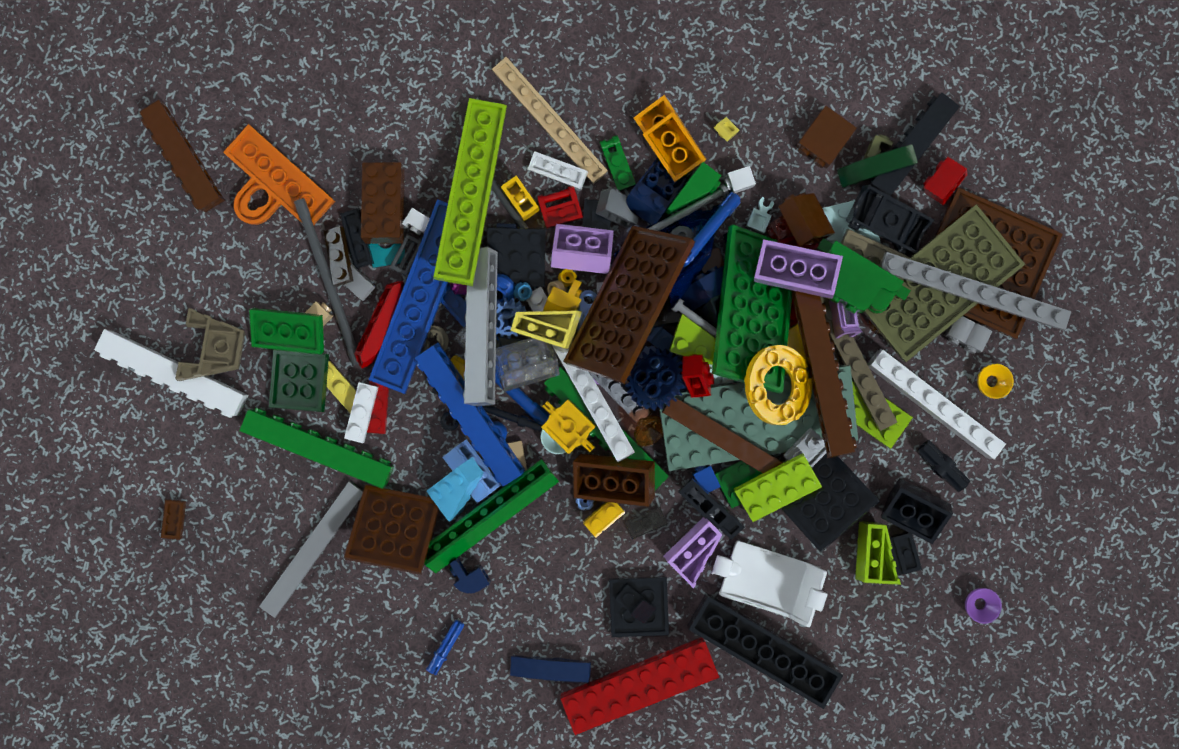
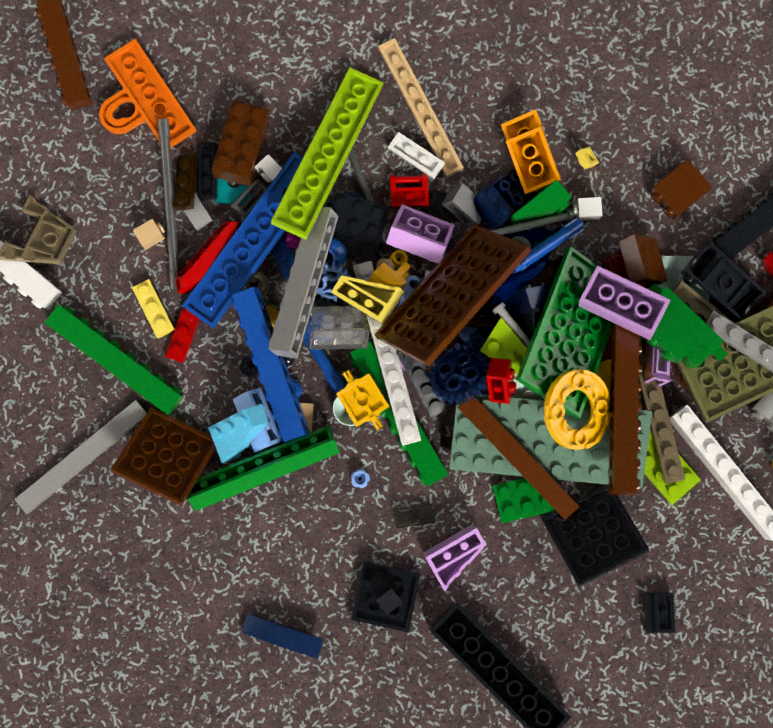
camera: 15 degrees right, 5 degrees down
green plate [249,308,324,354] -> none
dark green plate [269,350,329,412] -> none
white plate [344,382,379,443] -> none
blue axle [426,620,464,675] -> none
black bar [432,387,542,432] -> none
dark blue brick [449,557,491,593] -> none
yellow brick [501,176,540,221] -> none
dark azure plate [513,282,532,301] -> none
red brick [560,637,719,735] -> none
reddish brown brick [573,454,655,507] -> none
yellow brick [583,502,625,538] -> none
green plate [599,135,636,191] -> none
clear orange piece [634,416,663,446] -> none
black slope [678,478,745,540] -> none
blue brick [692,465,721,492] -> none
white panel [711,541,828,627] -> none
lime plate [734,453,822,522] -> none
light aqua plate [746,197,774,234] -> none
light grey plate [784,427,826,467] -> none
dark green slope [837,144,918,188] -> none
lime wedge [855,522,901,585] -> none
olive bracket [863,135,893,159] -> none
black slope [881,478,953,544] -> none
black piece [916,440,970,492] -> none
medium lavender piece [965,588,1002,624] -> none

